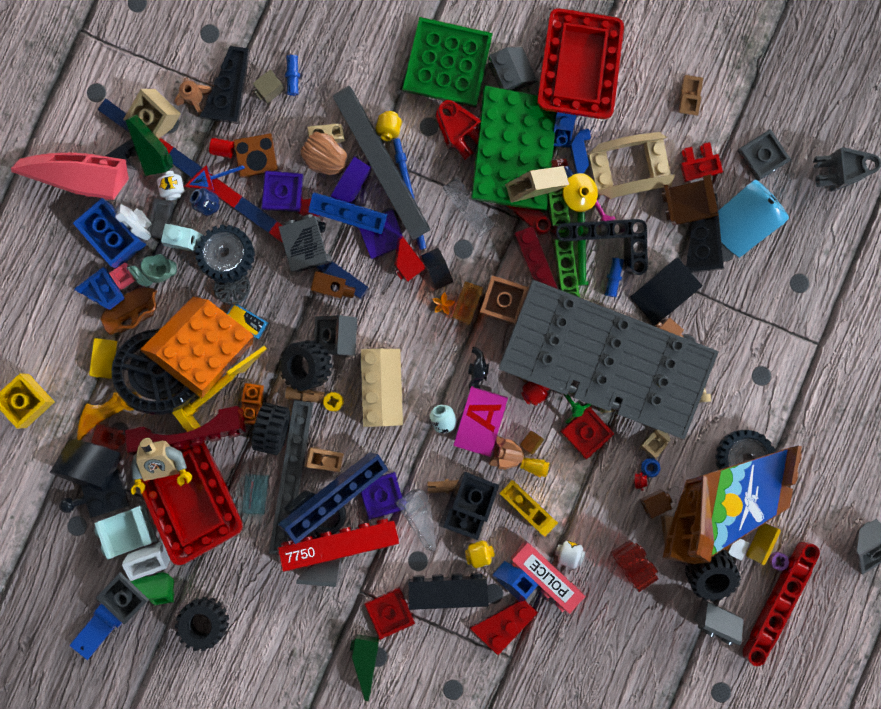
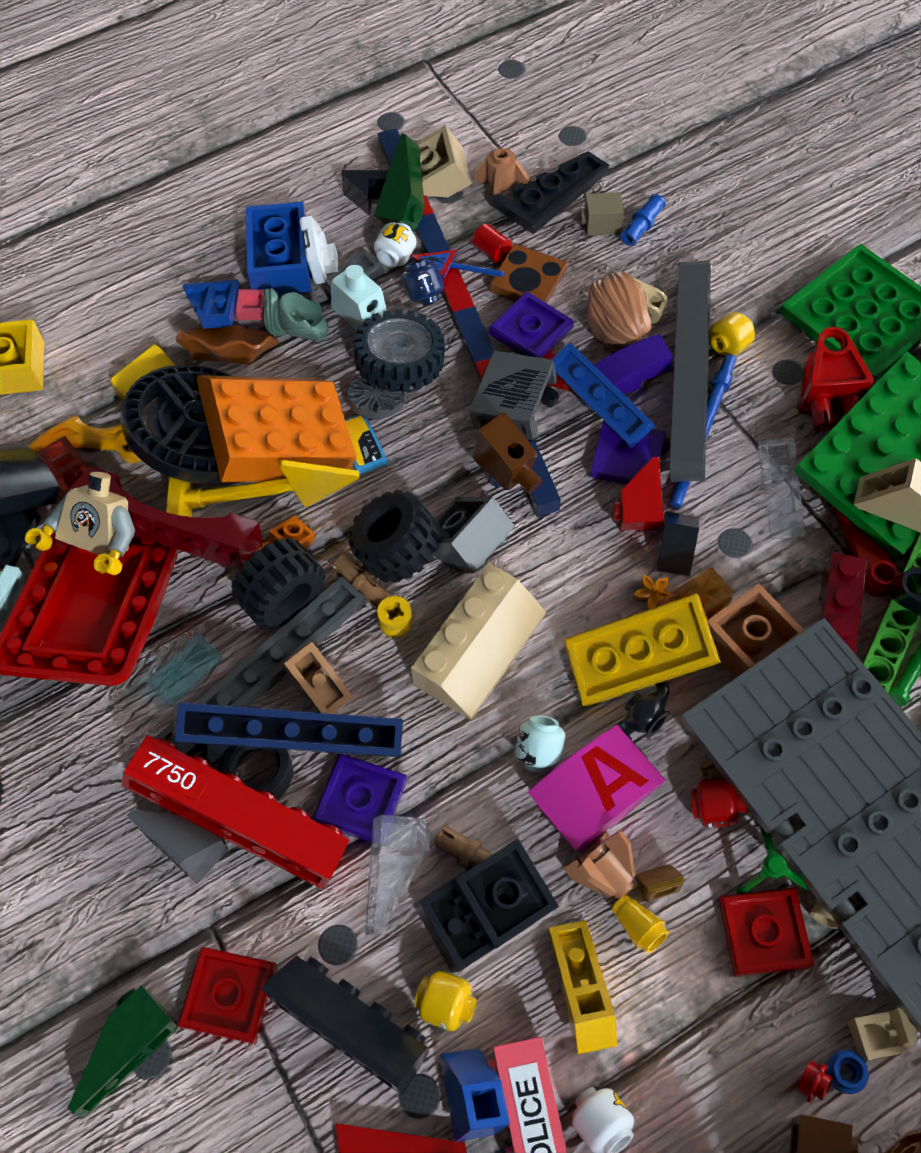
camera: 40 degrees right, 25 degrees down
coral wedge [11,153,129,200] -> none
none -> yellow tile [564,593,721,707]

